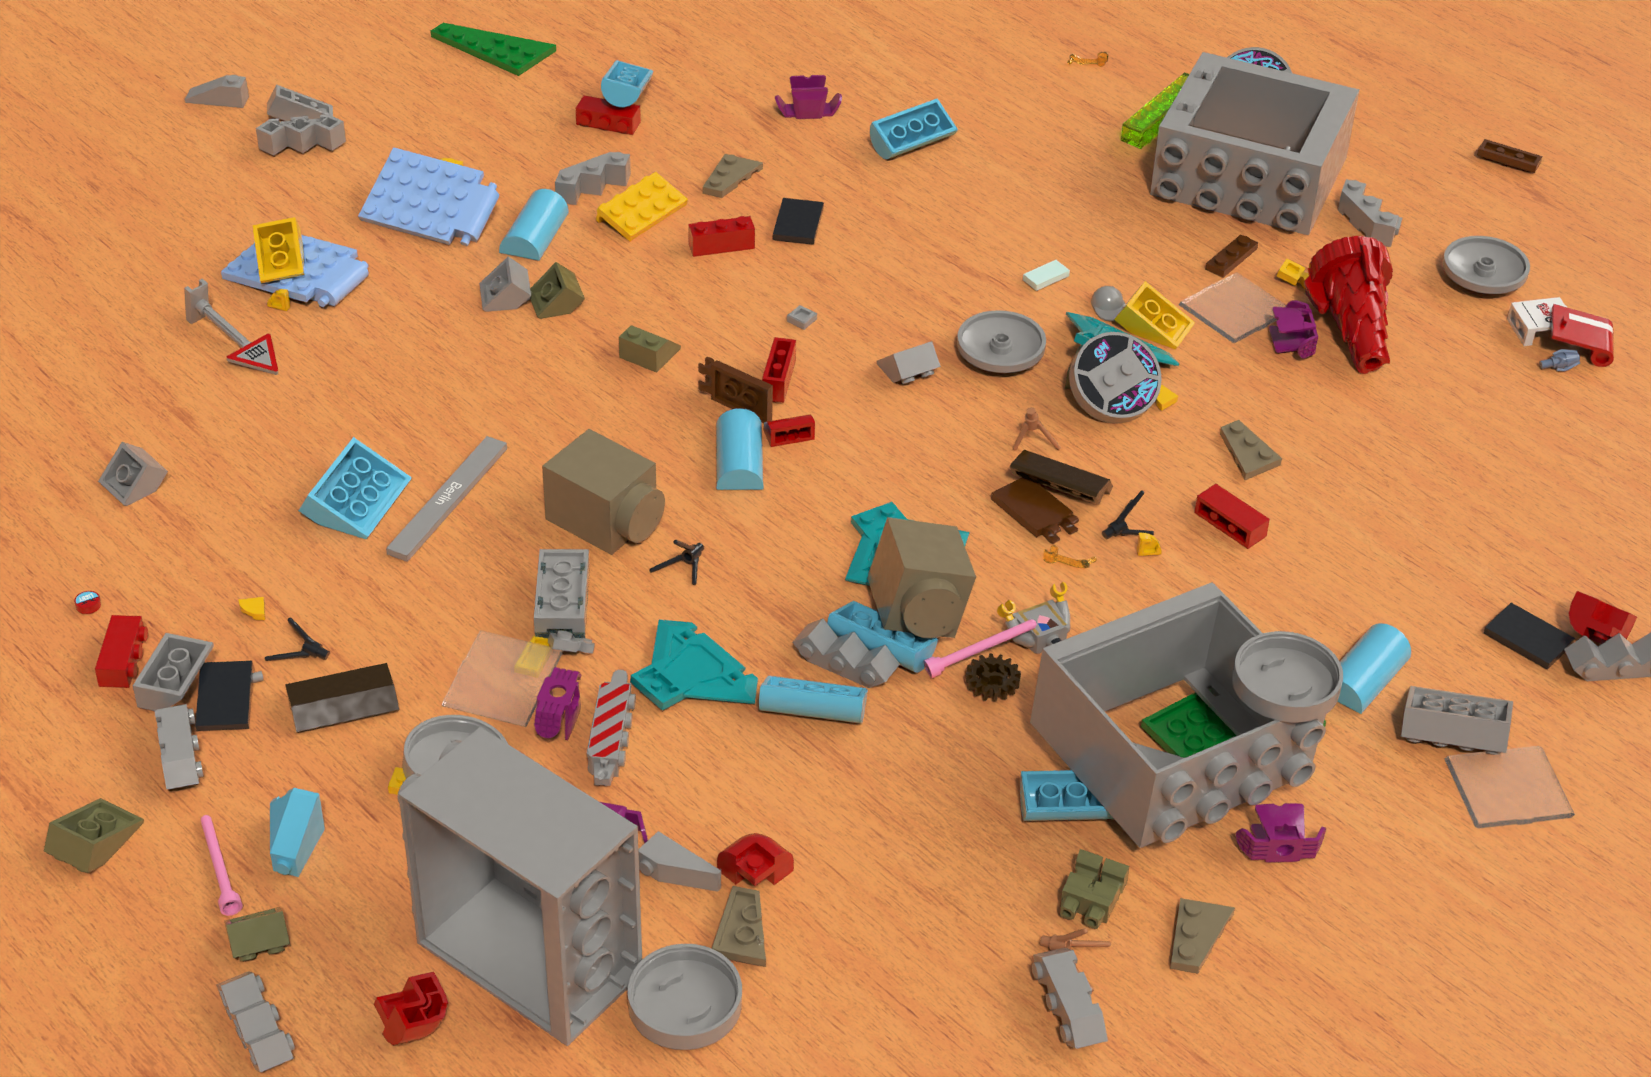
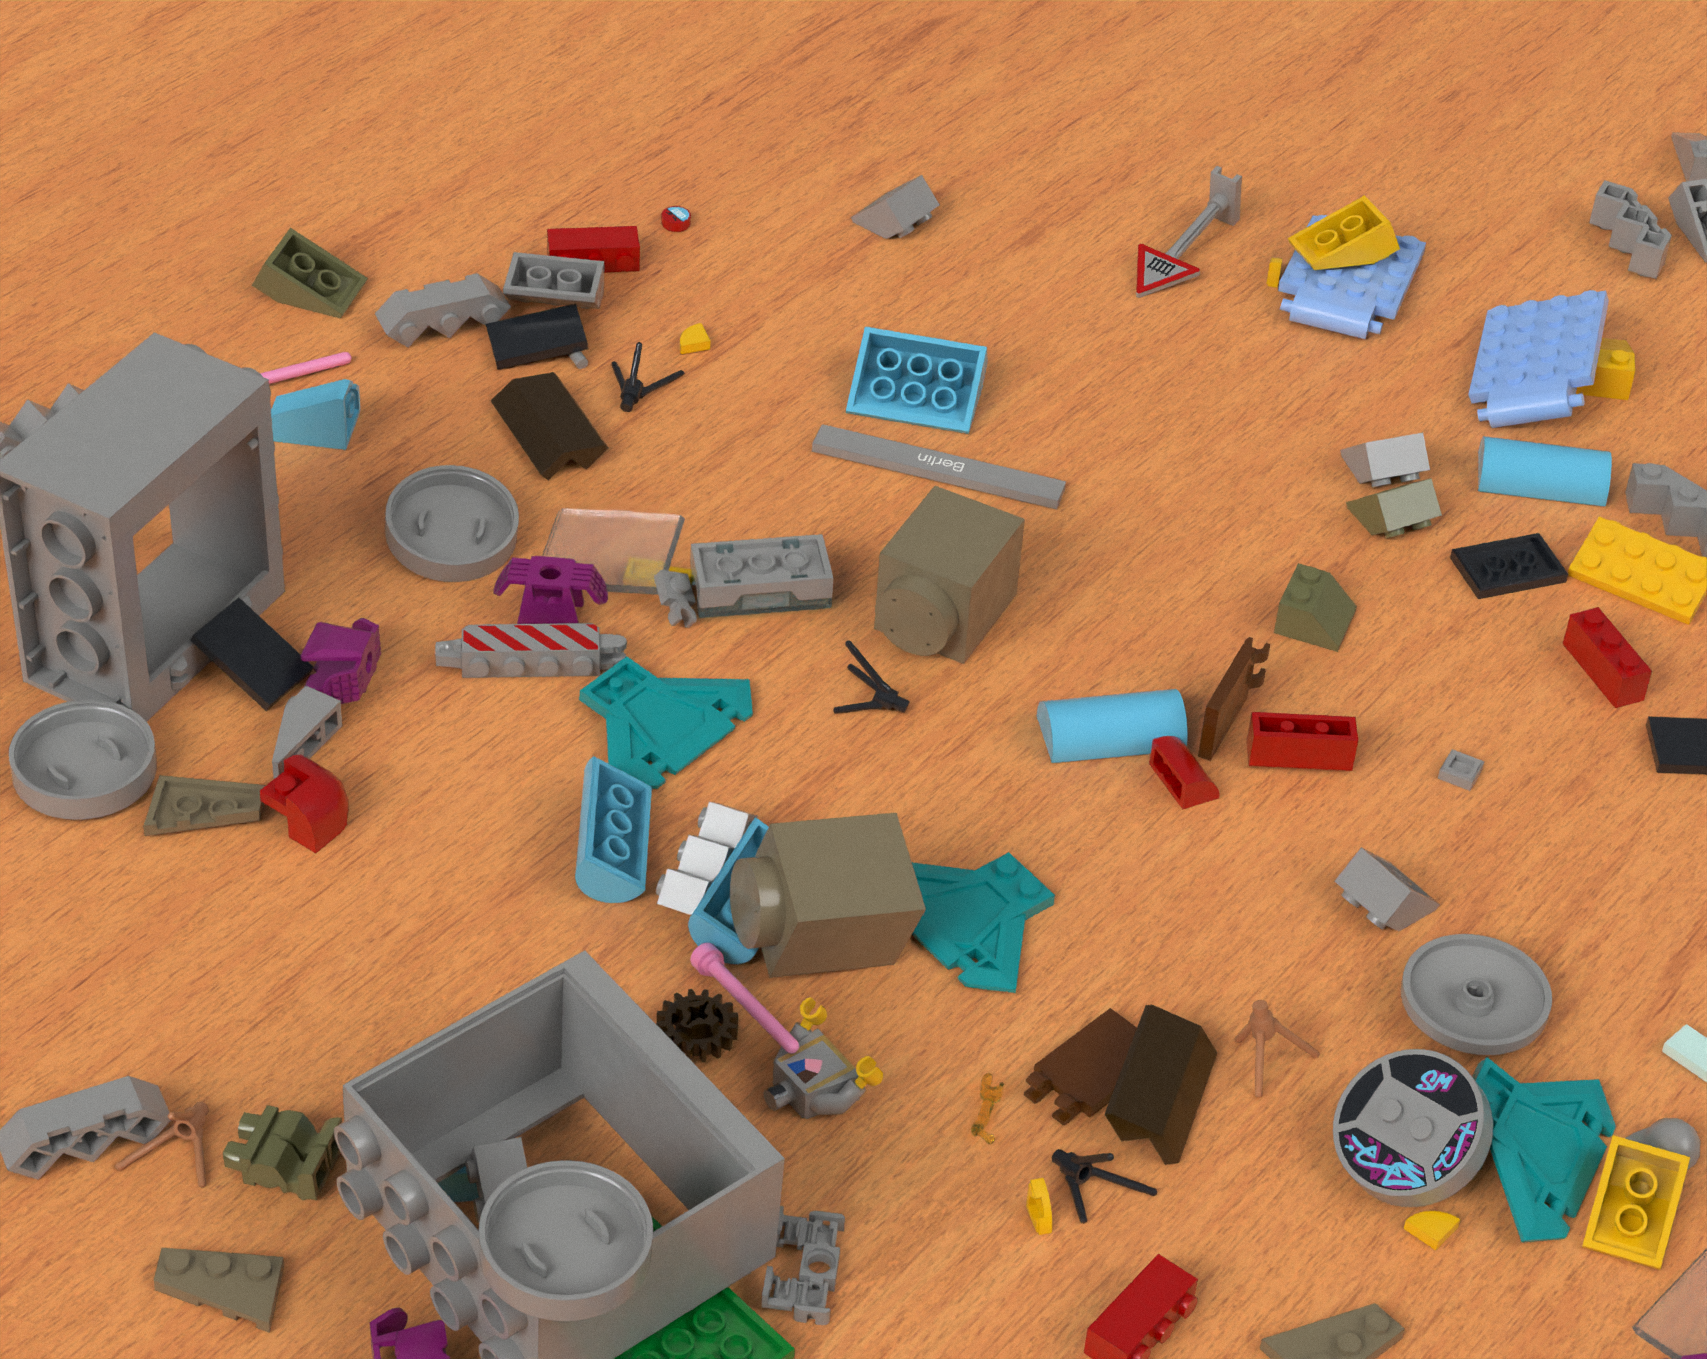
camera: 80 degrees right, 0 degrees up
none -> black tile [1450,533,1568,599]

